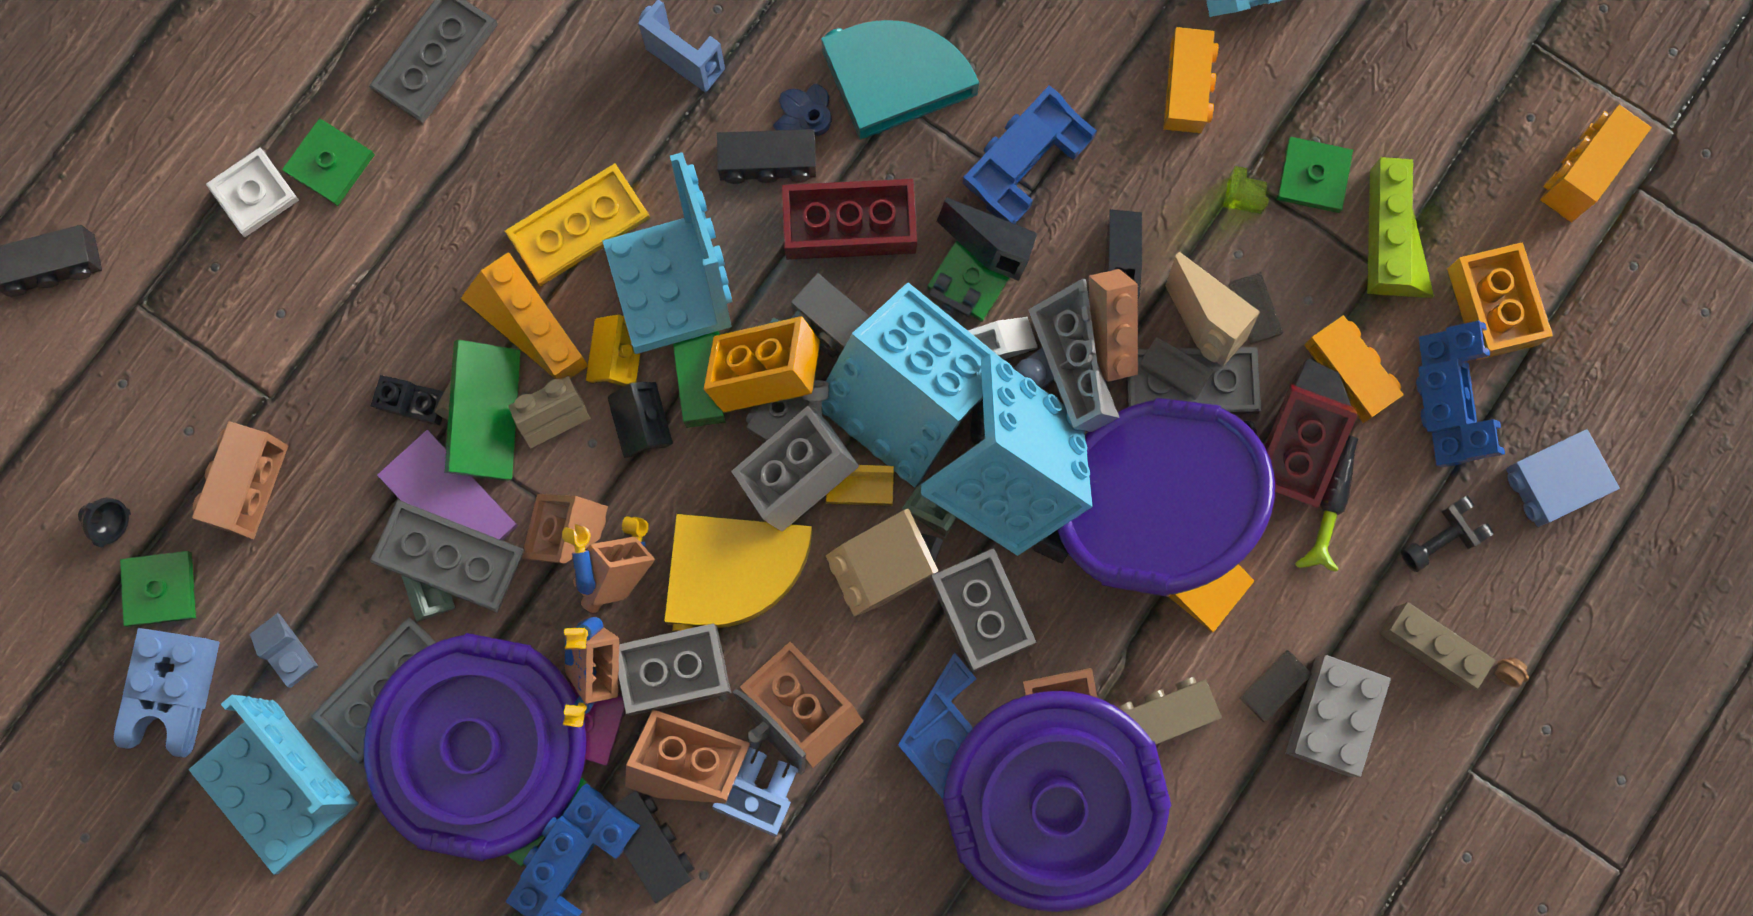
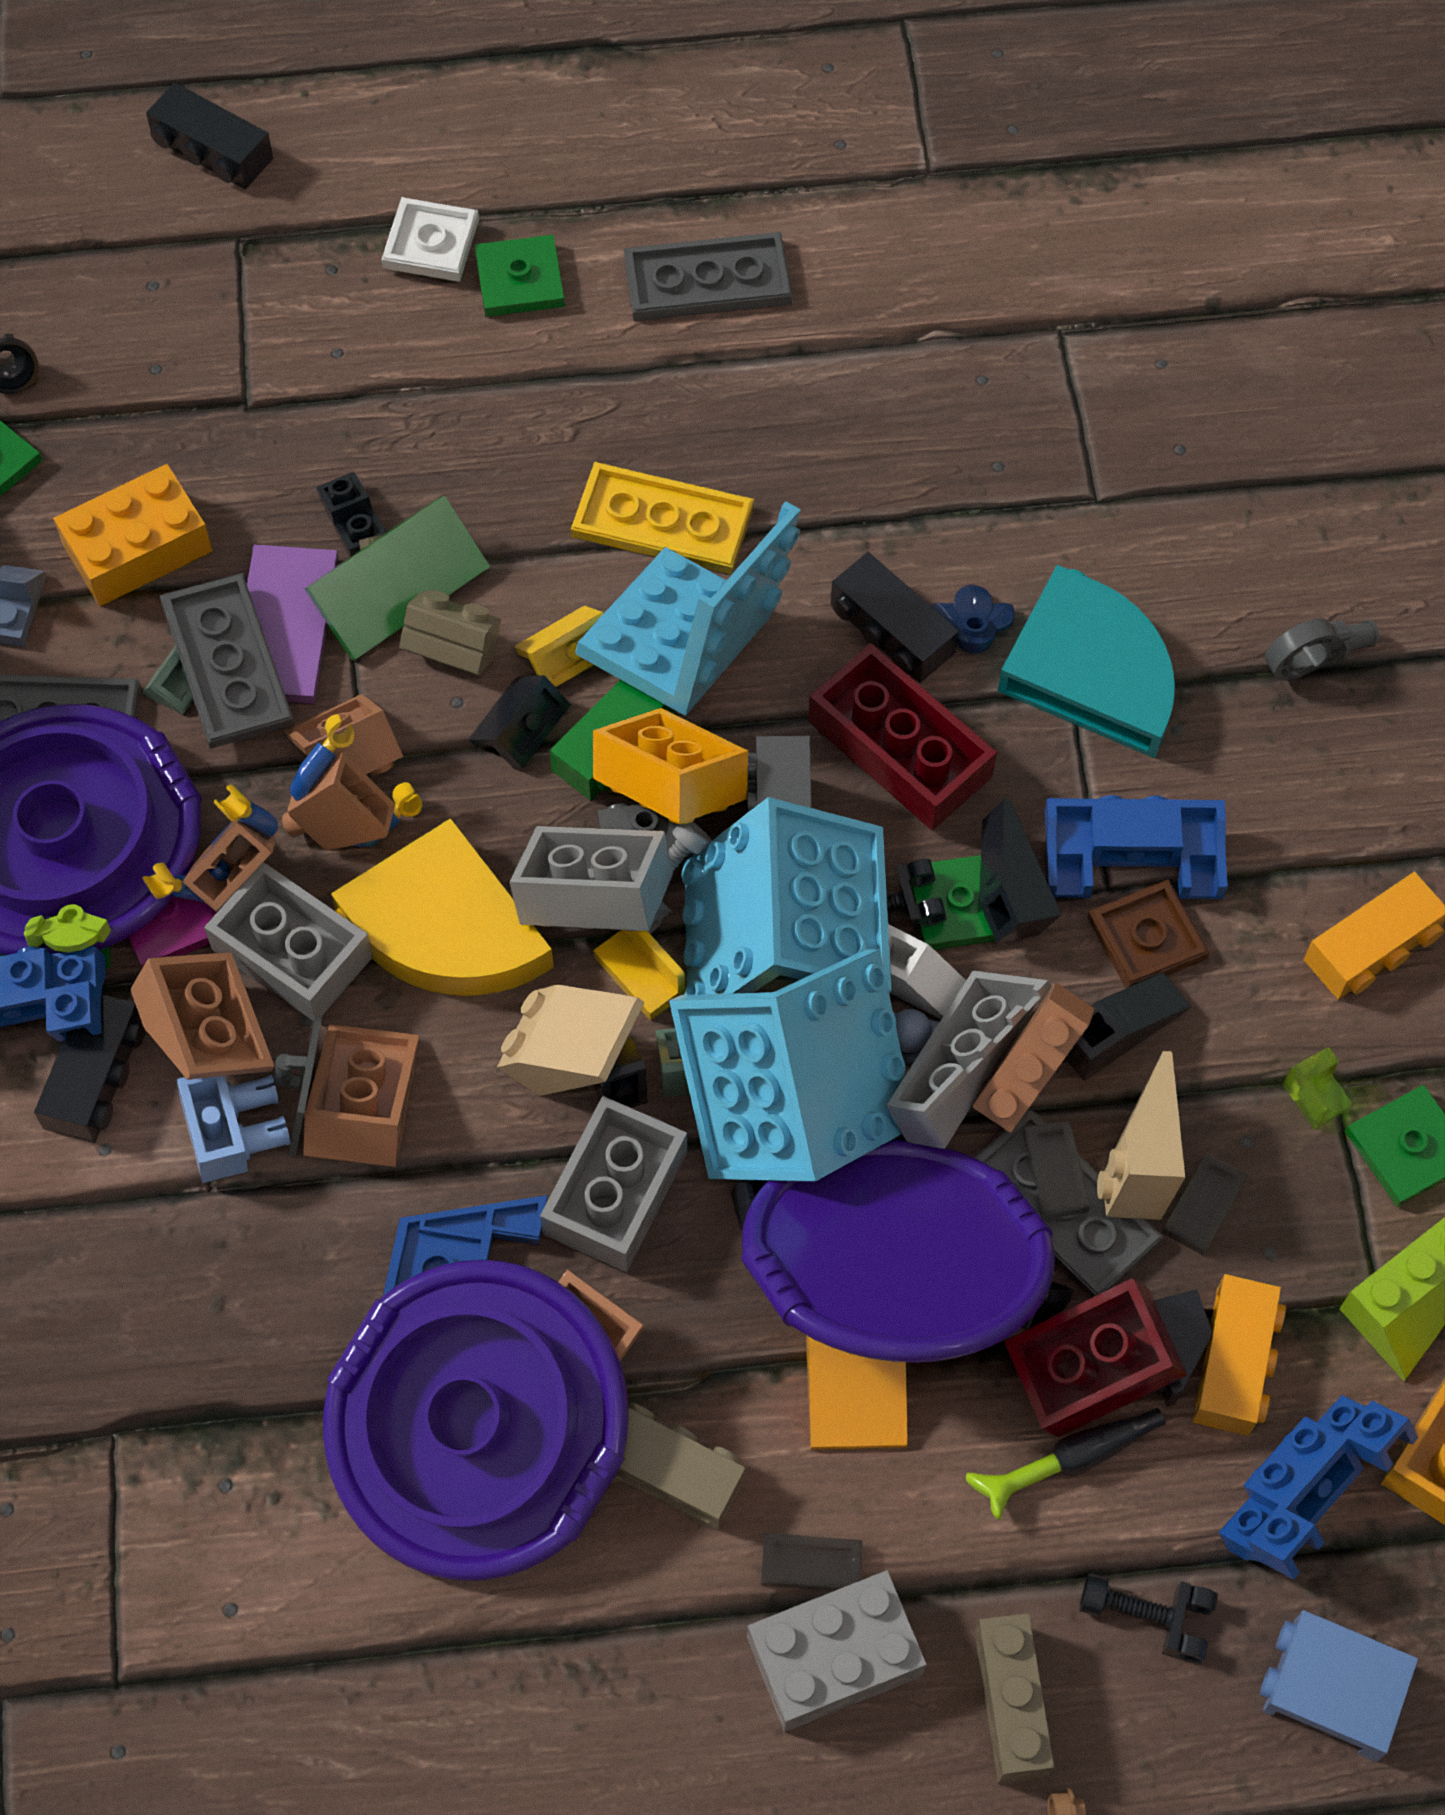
camera: 50 degrees right, 15 degrees down
nougat brick [192,421,288,540] -> none
light orange wedge [461,252,588,379] -> none
medium blue panel [638,0,725,93] -> none
none -> lime piece [24,904,111,952]
none -> light orange brick [53,464,213,607]
none -> reddish brown tile [1087,879,1209,988]

